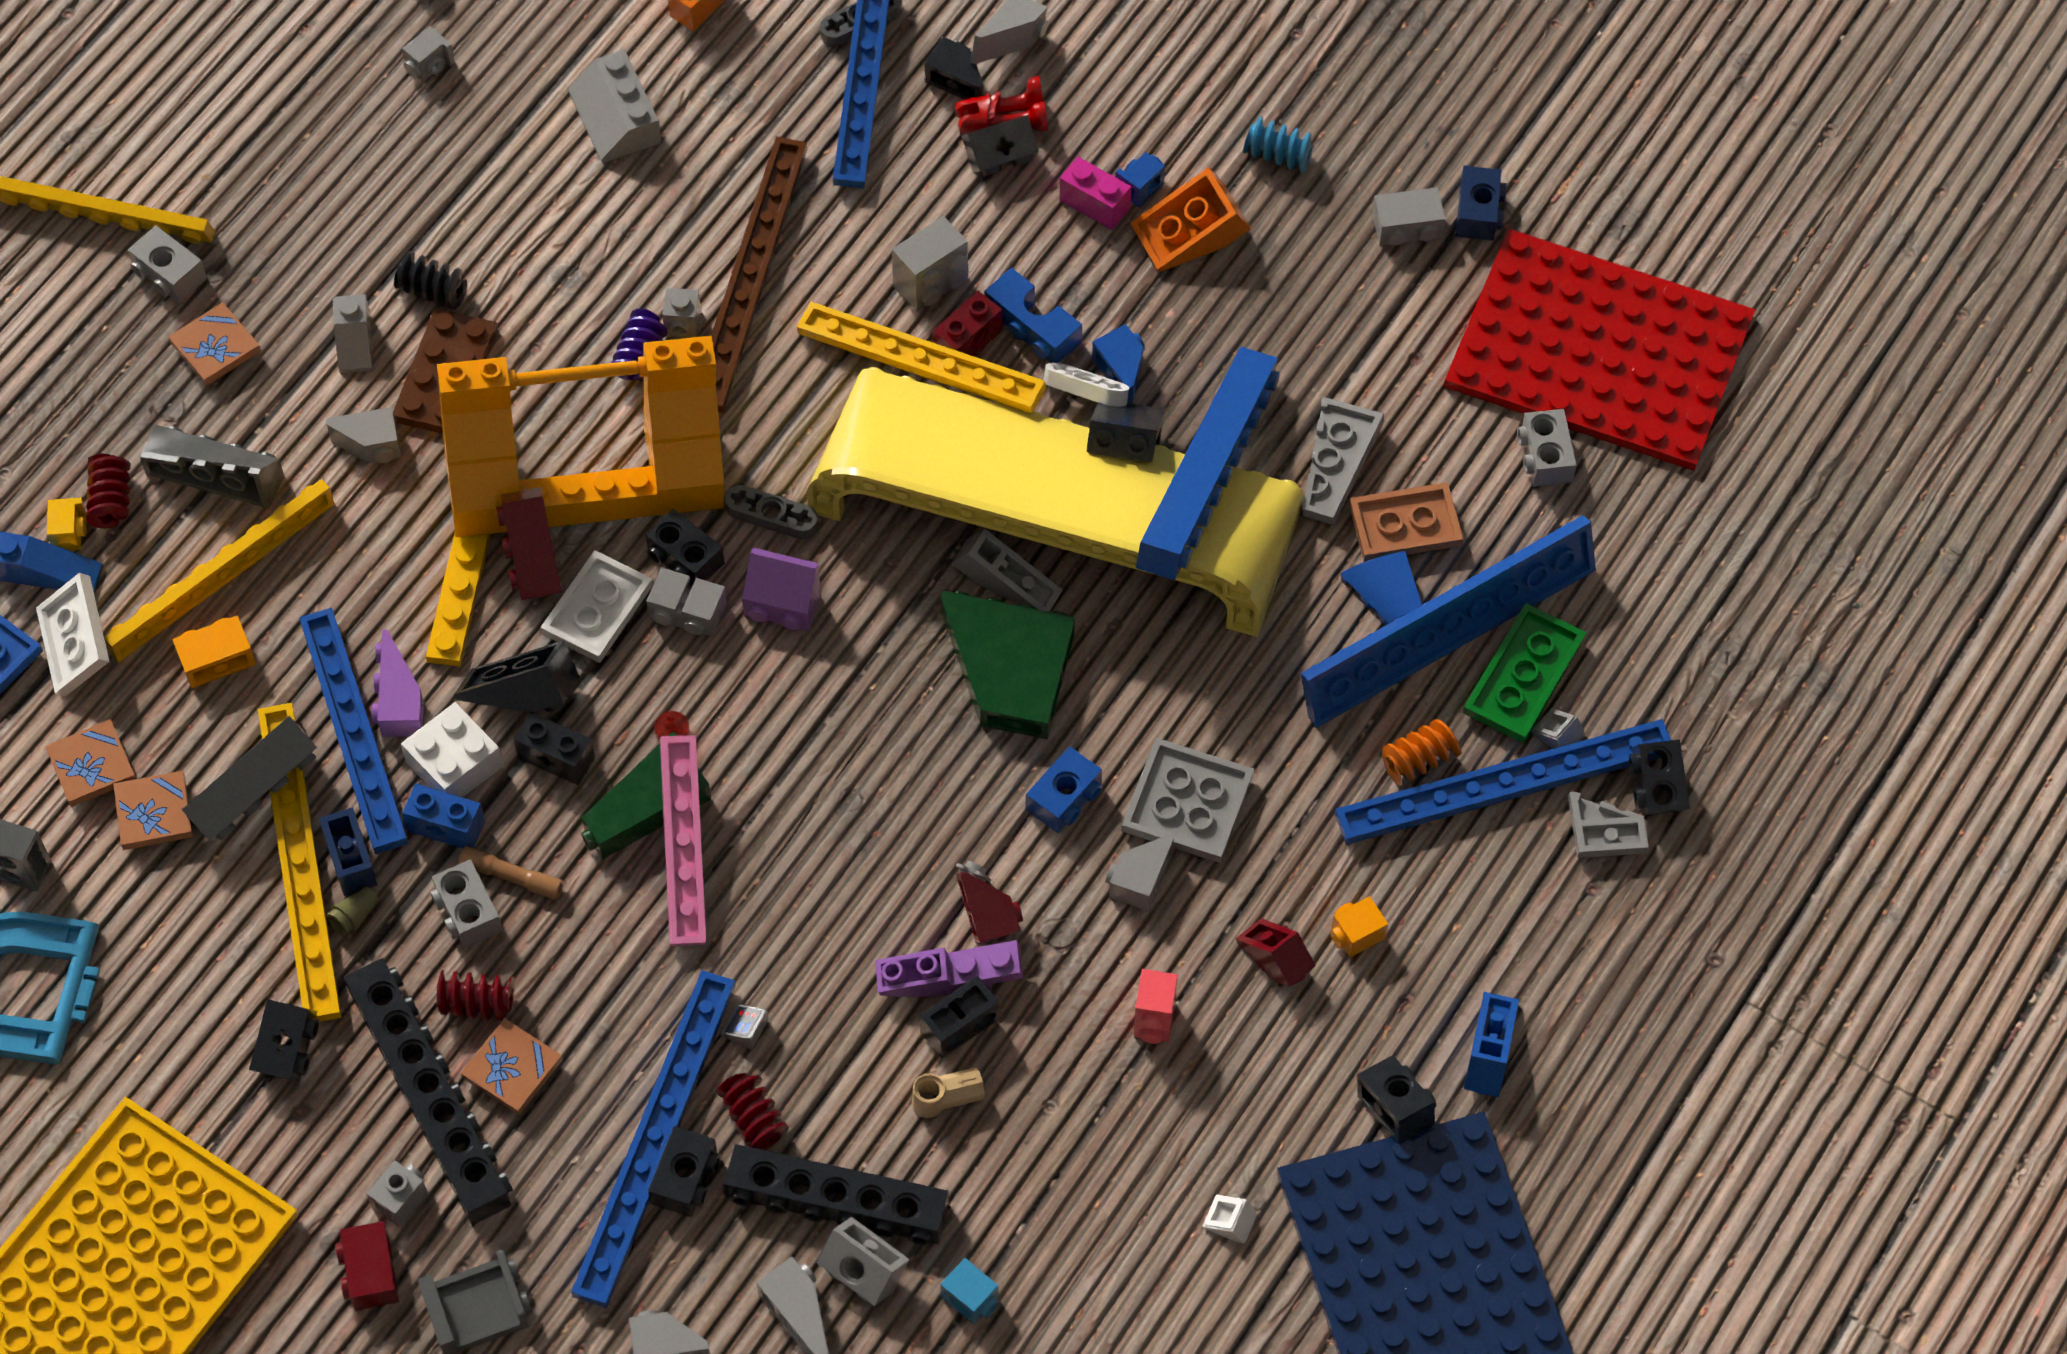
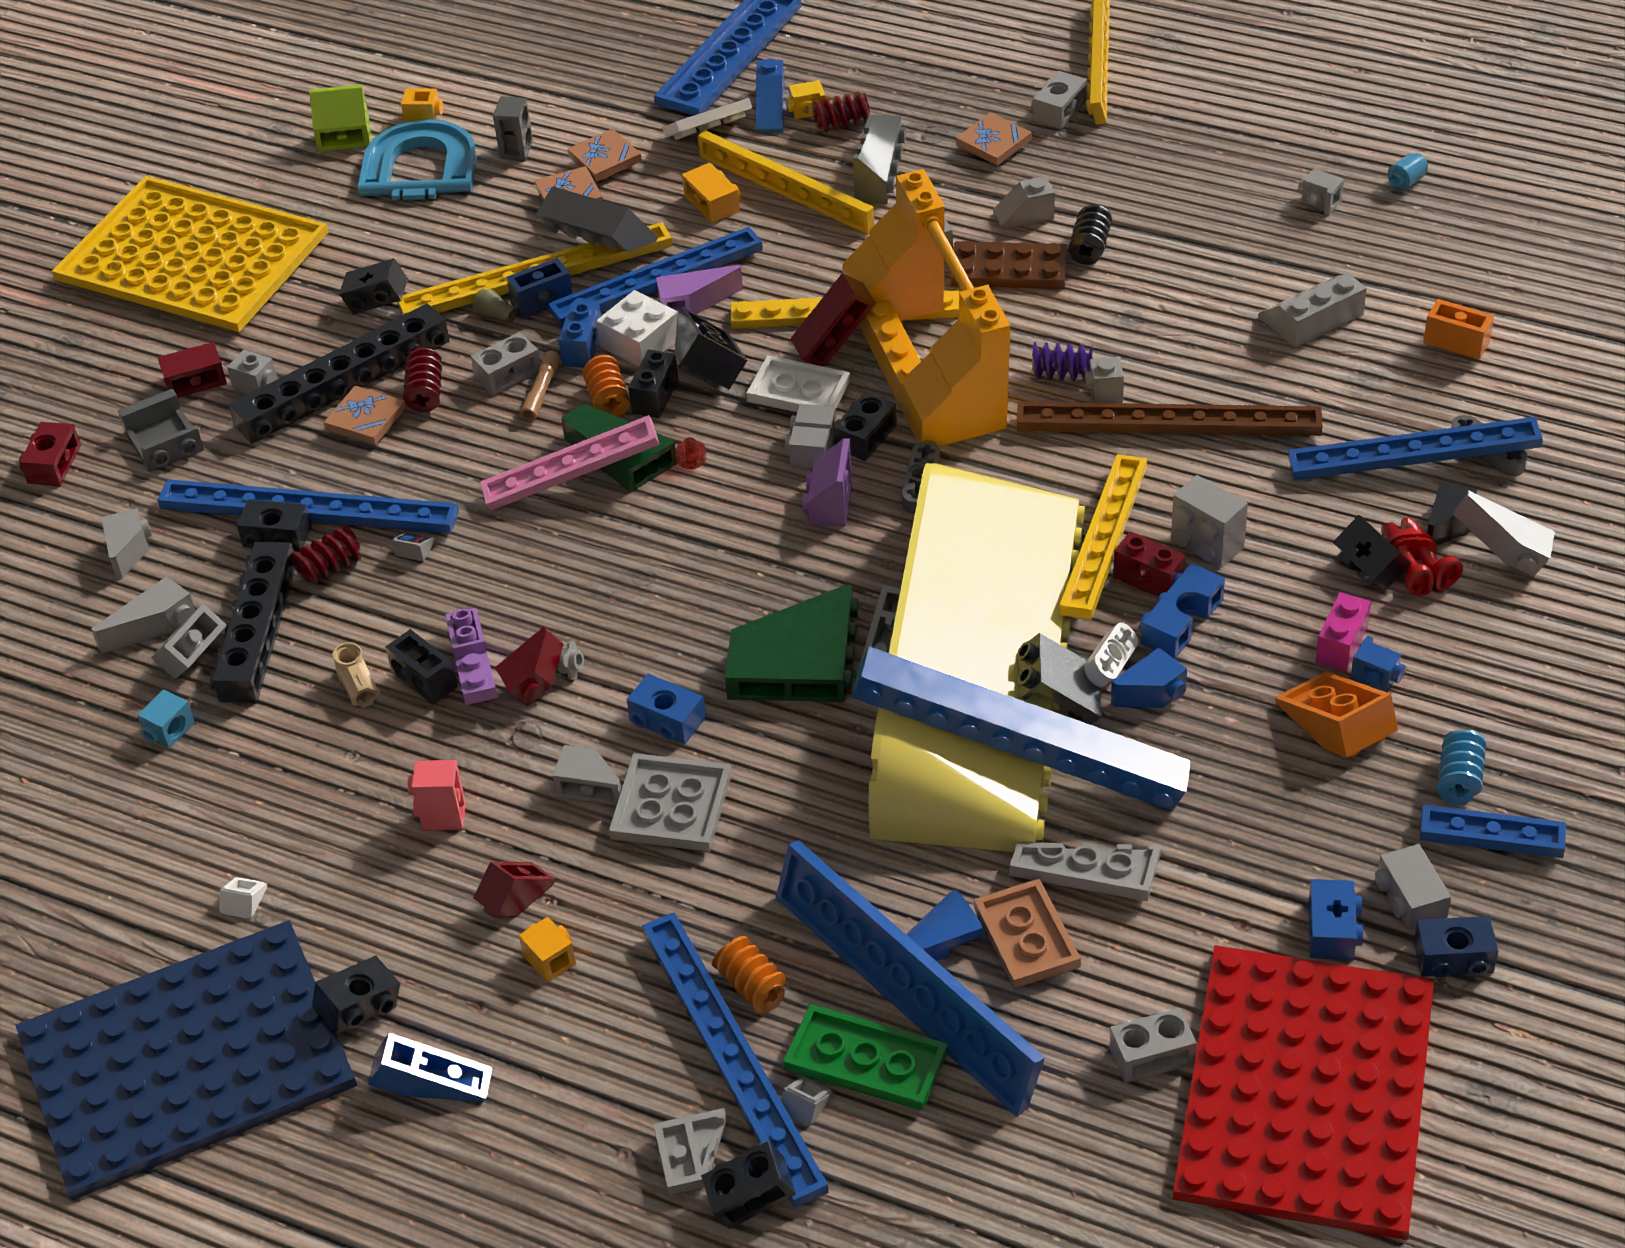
camera: 85 degrees right, 15 degrees down
none -> orange piece [583,355,630,417]
none -> blue brick [1308,879,1363,960]
none -> blue plate [1420,804,1566,858]

